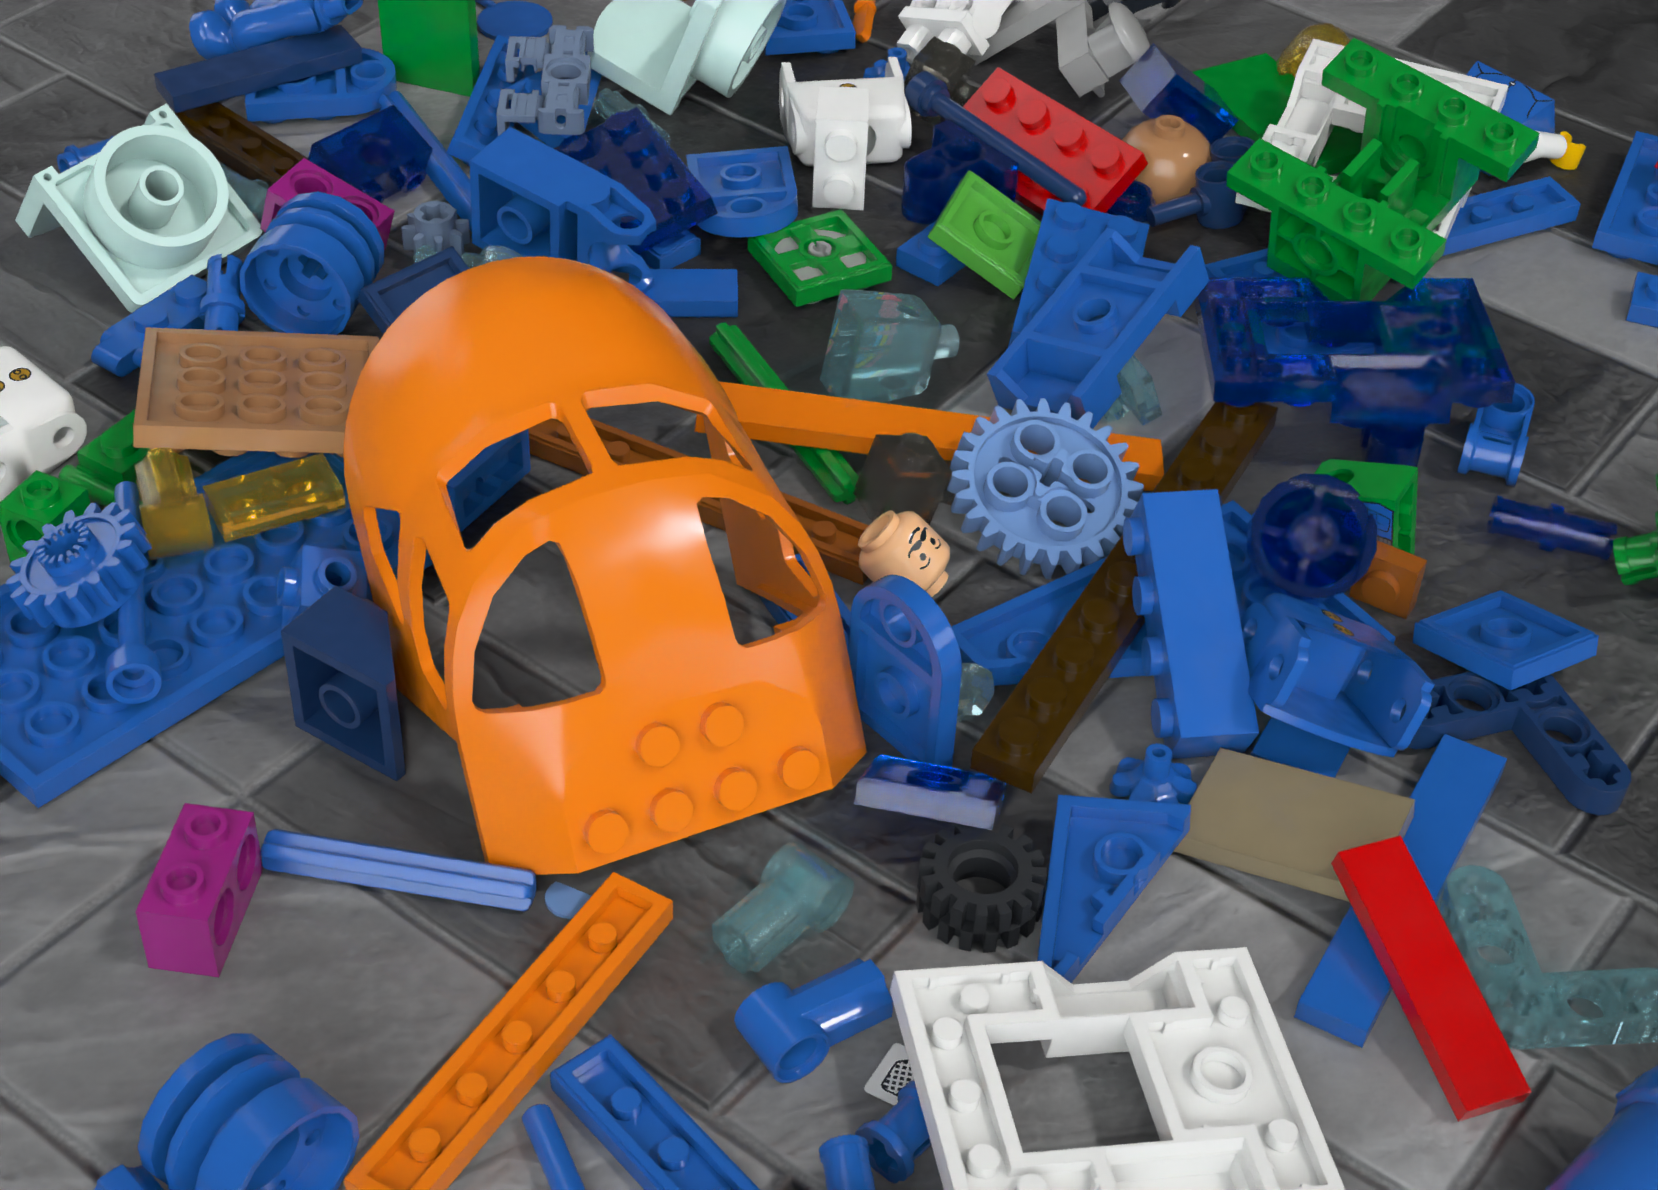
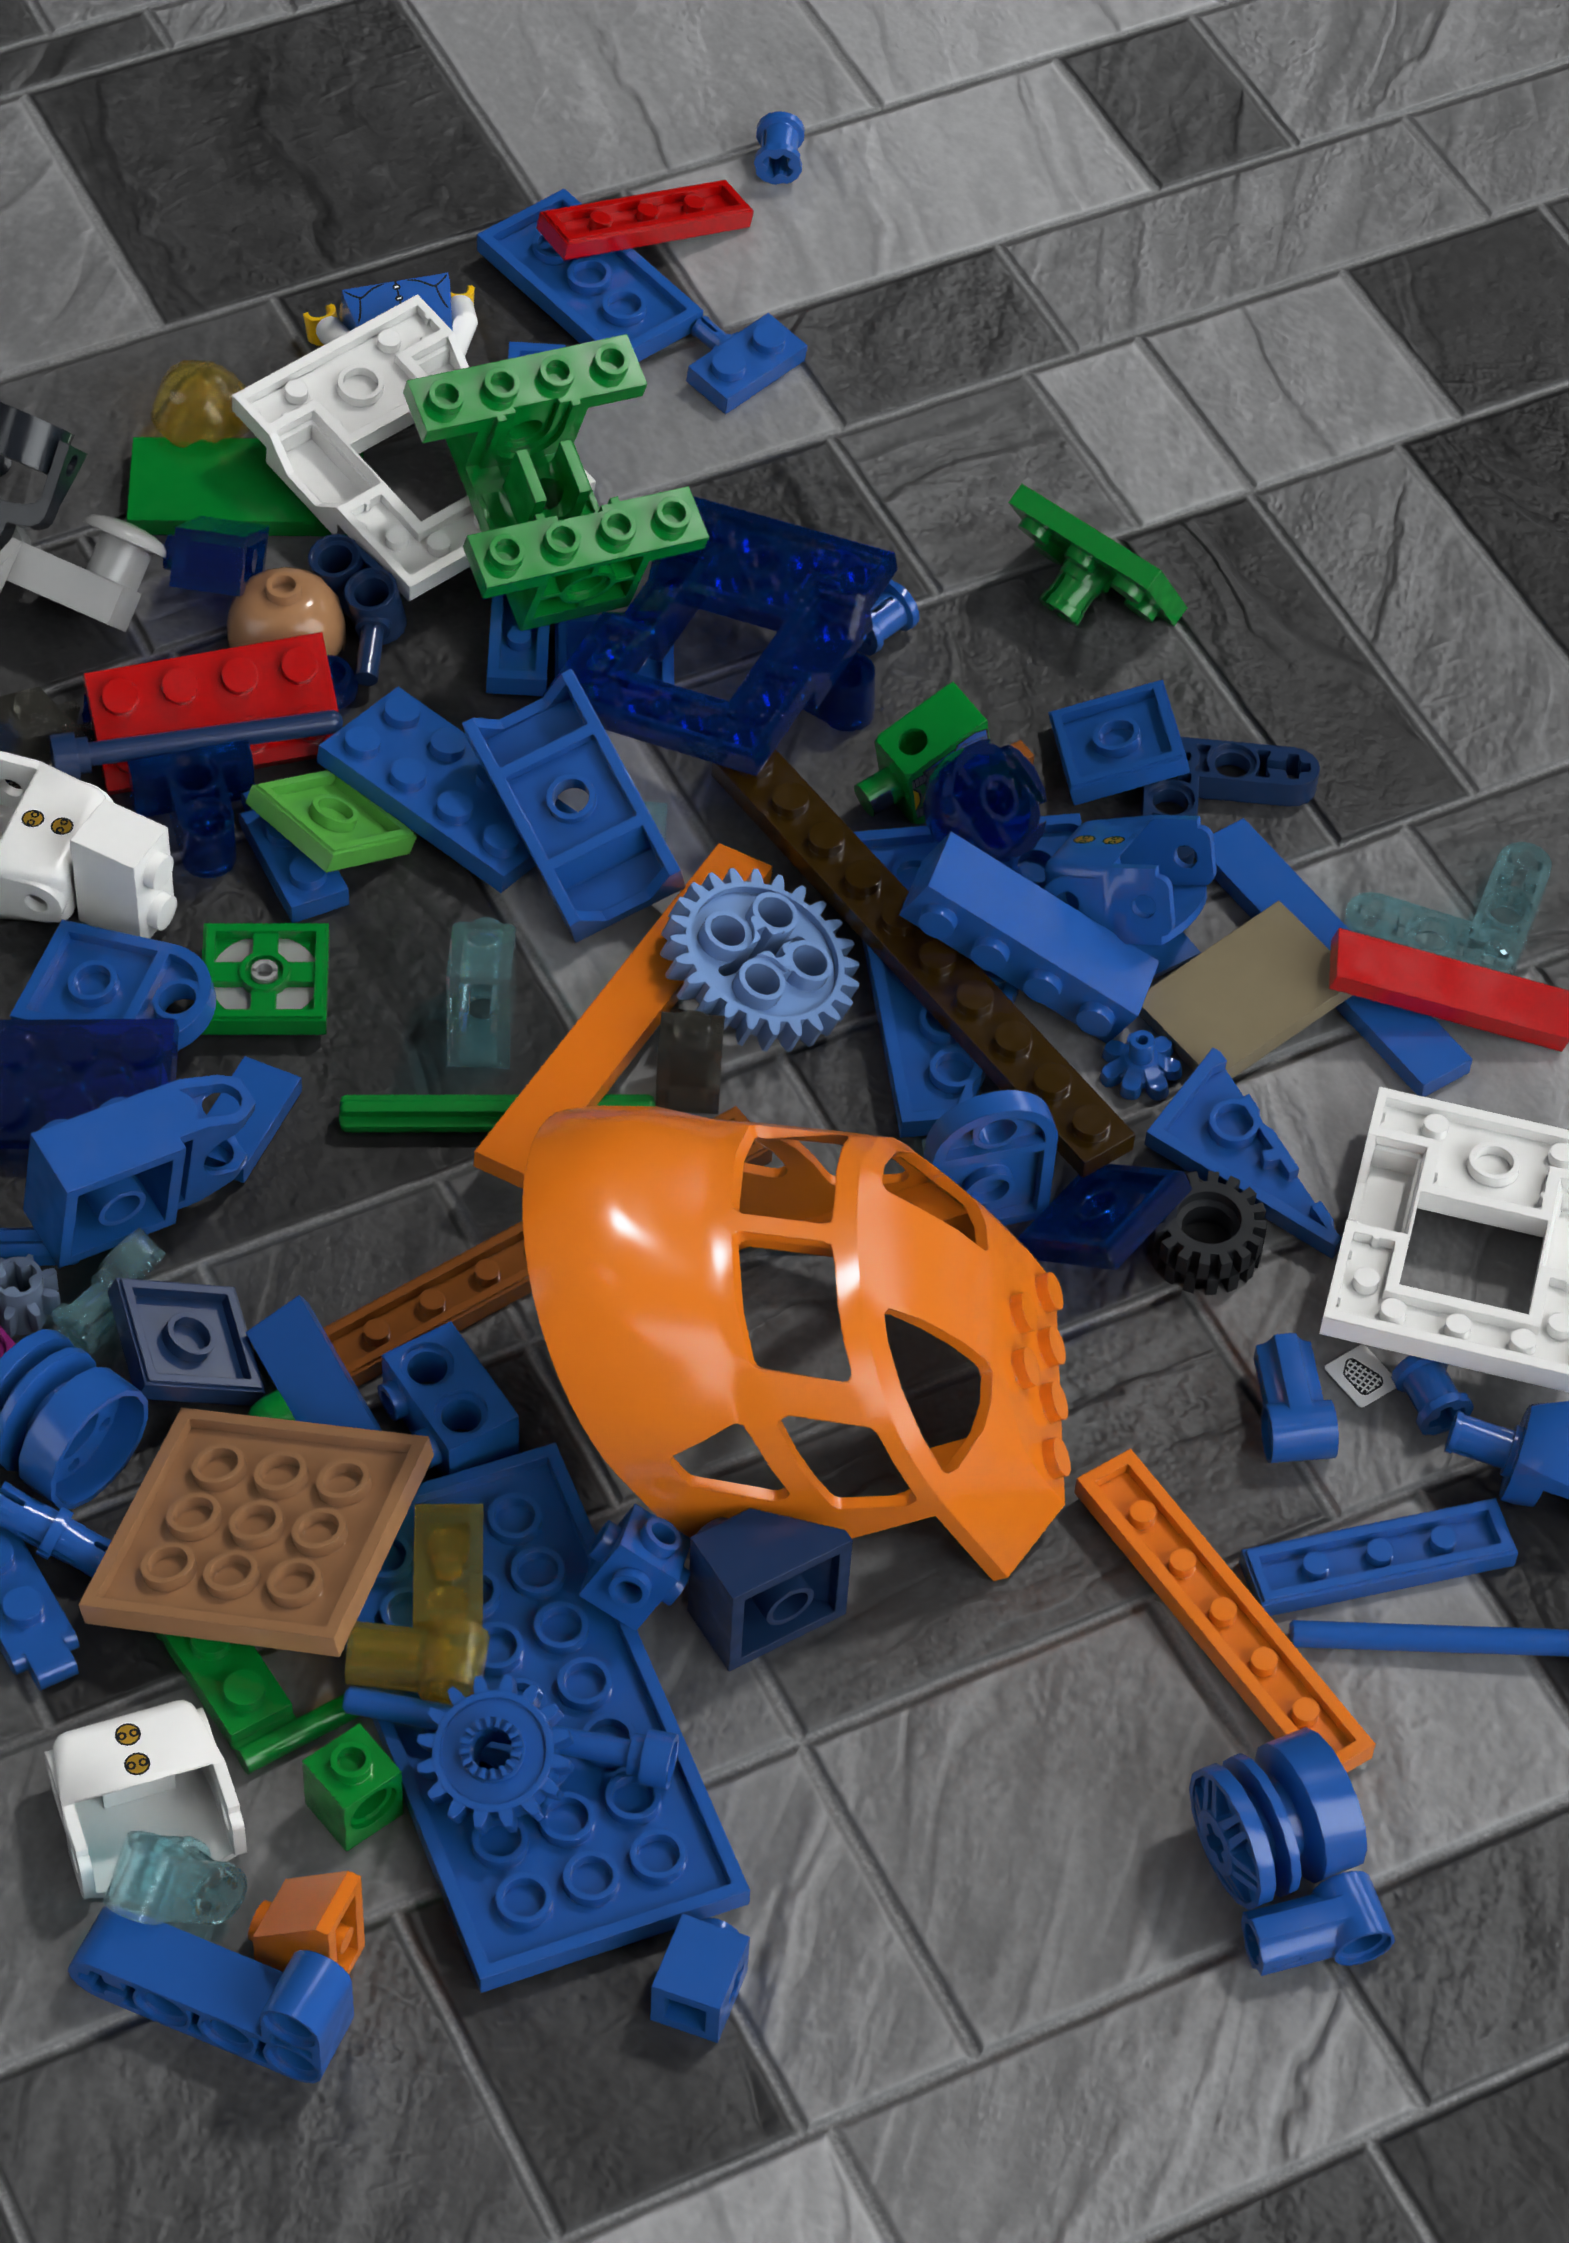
camera: 65 degrees left, 10 degrees up
magenta brick [135,803,264,978] -> none
axle [260,829,537,912] -> none
medium blue piece [545,881,592,919] -> none
clear light blue piece [712,841,854,974] -> none
light nougat head [858,510,950,597] -> none
clear blue pin [1487,495,1617,560] -> none

